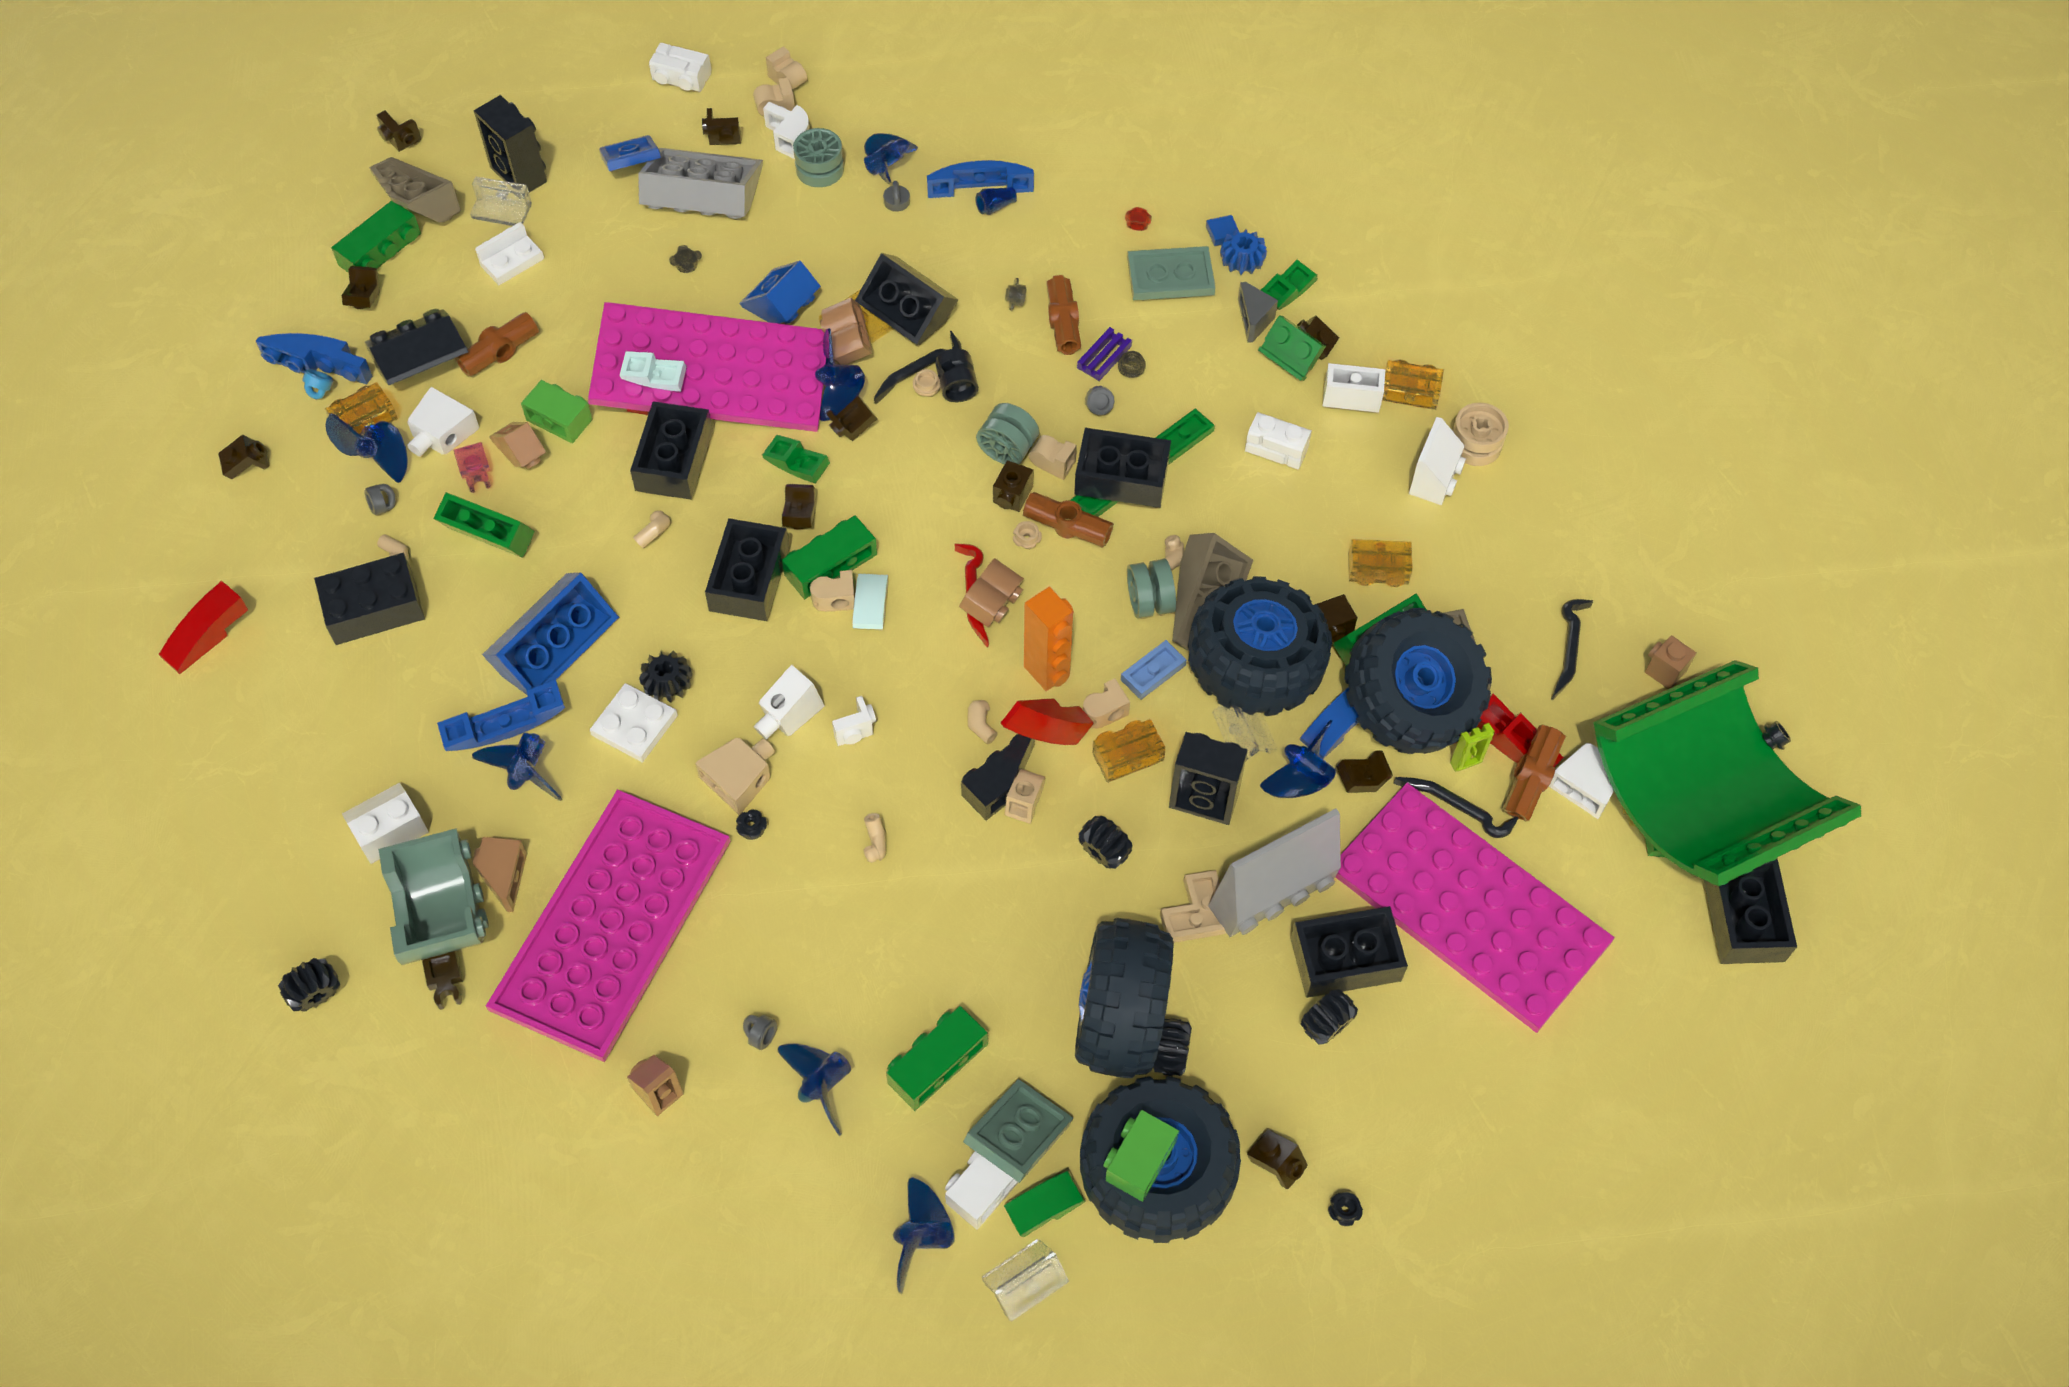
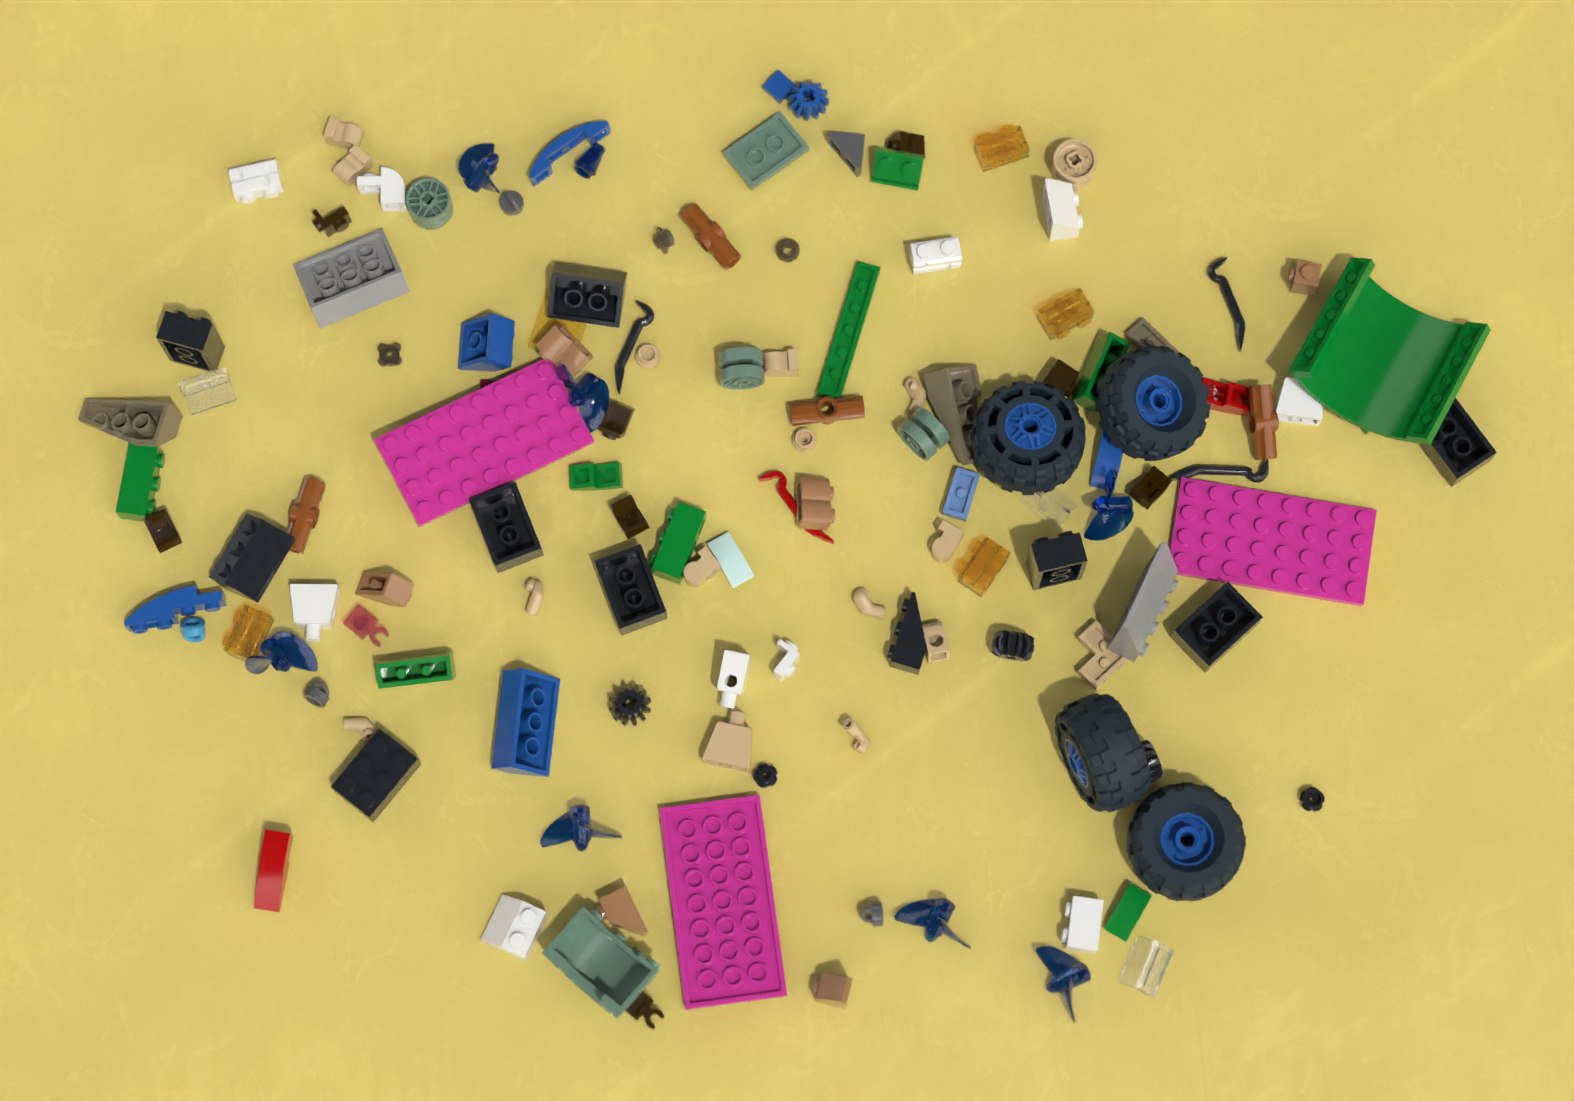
camera: 30 degrees left, 15 degrees up
dark brown bracket [218,435,269,479] -> none
black gear [278,958,340,1012] -> none
dark brown bracket [376,110,421,152] -> none
blue slope [437,680,565,751] -> none
white bracket [475,222,544,286] -> none
bright green brick [521,380,593,444] -> none
white plate [590,683,678,763] -> none
blue tile [599,135,661,171] -> none
light aqua slope [620,351,687,391] -> none
green brick [886,1006,988,1111] -> none
black wheel [935,348,978,403] -> none
sand green plate [963,1079,1073,1183] -> none
dark brown brick [993,460,1034,512] -> none
red slope [1000,698,1094,745] -> none
orange brick [1024,586,1074,691] -> none
black brick [1074,427,1171,508] -> none
dark purple tile [1077,327,1132,381] -> none
dark grey tile [1085,386,1115,415] -> none
bright green brick [1103,1110,1179,1202] -> none
clear red plate [1125,207,1152,231] -> none
dark brown bracket [1247,1129,1308,1189] -> none
green slope [1261,260,1318,310] -> none
black gear [1300,989,1358,1045] -> none
white brick [1323,363,1385,413] -> none
lime tile [1450,723,1494,772] -> none
black plate [1762,721,1791,750] -> none

